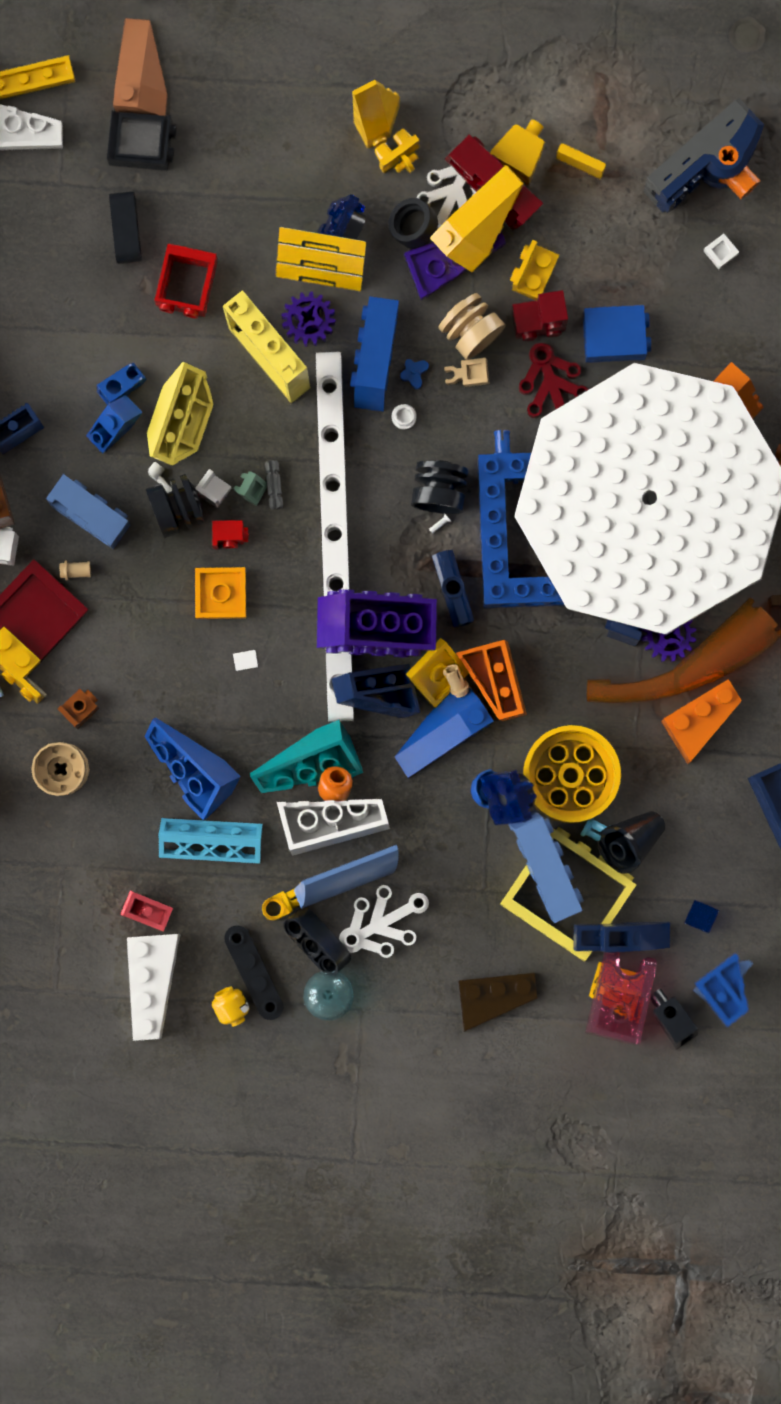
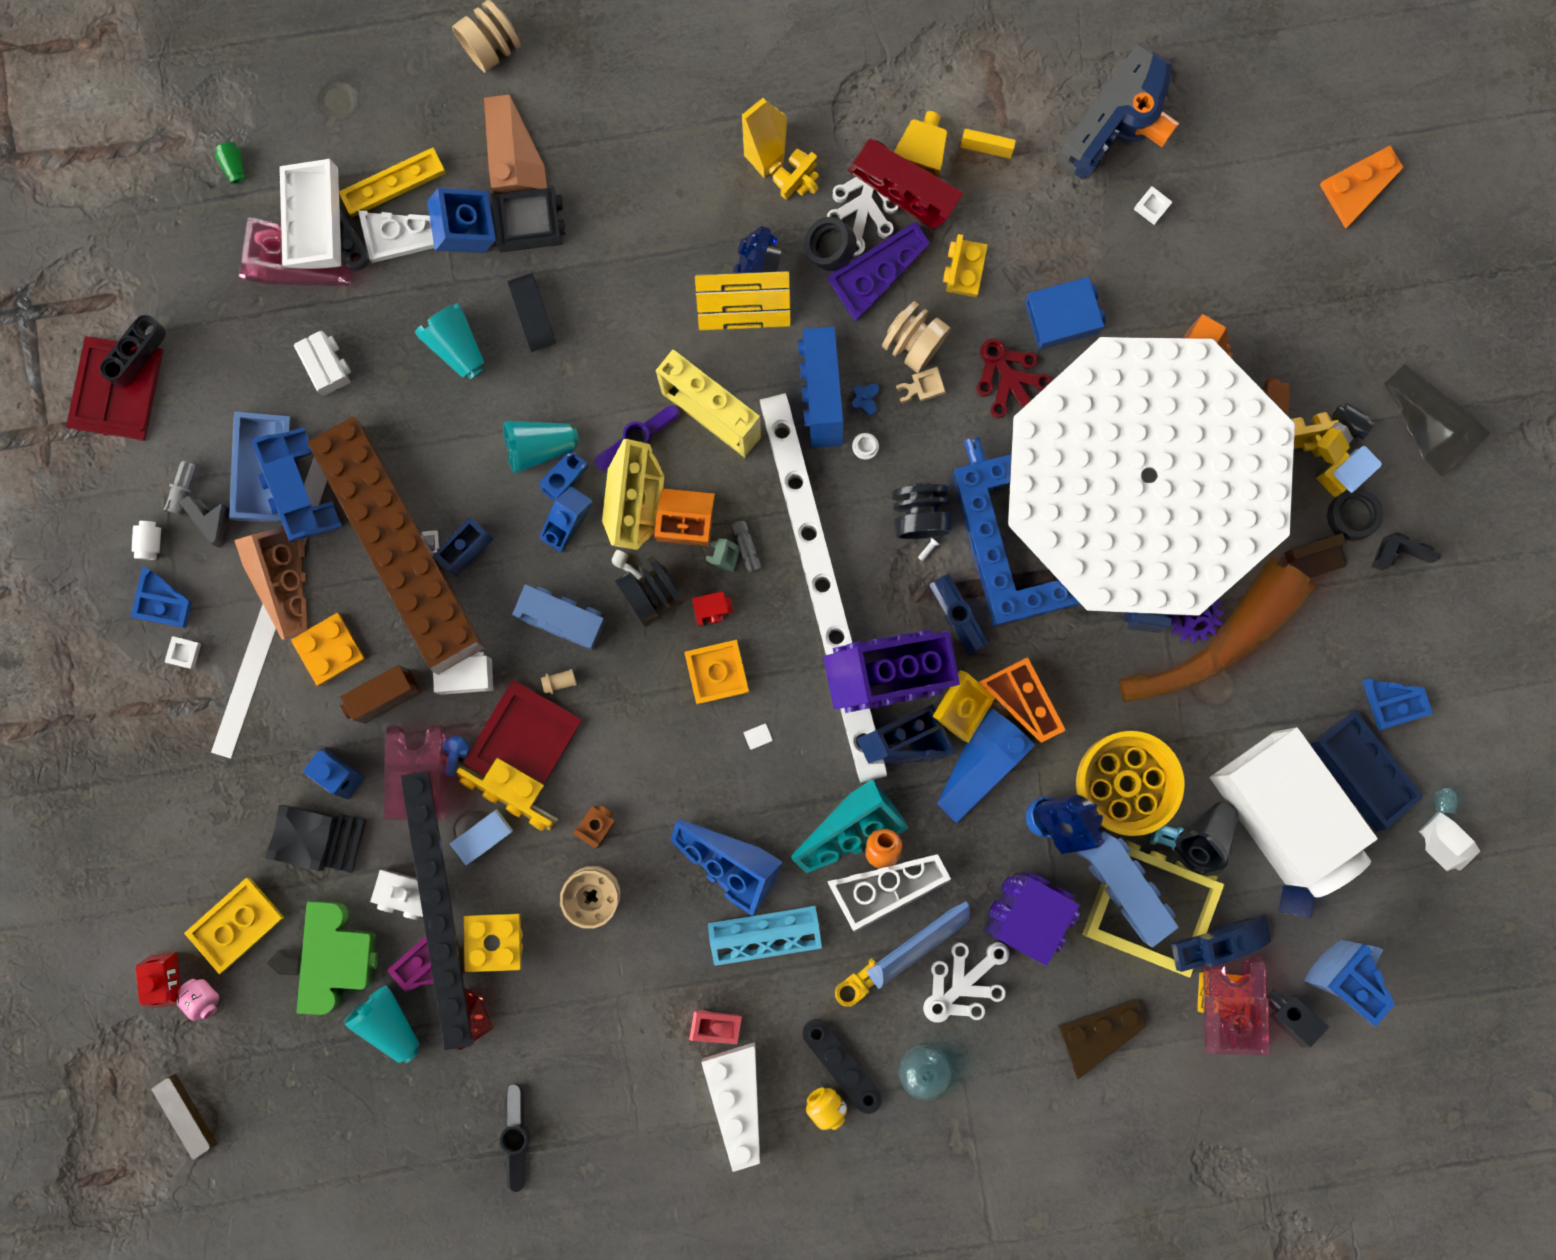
camera: 15 degrees left, 0 degrees up
red window [154,243,218,319] -> none
white panel [195,469,232,508] -> none
dark purple gear [281,291,336,347] -> none
black beam [284,907,351,977] -> none
yellow wedge [430,165,524,272] -> none
tan pin [443,664,469,698] -> none
dark red brick [512,290,568,341] -> none
orange wedge [661,679,742,764] -> none
none -> teal cone [415,303,485,380]
none -> blue brick [427,188,496,253]
none -> teal cone [503,420,579,474]
none -> dark purple piece [594,405,680,471]
none -> orange slope [654,489,715,547]
none -> dark purple brick [983,872,1080,966]
none -> white container [1209,727,1378,897]

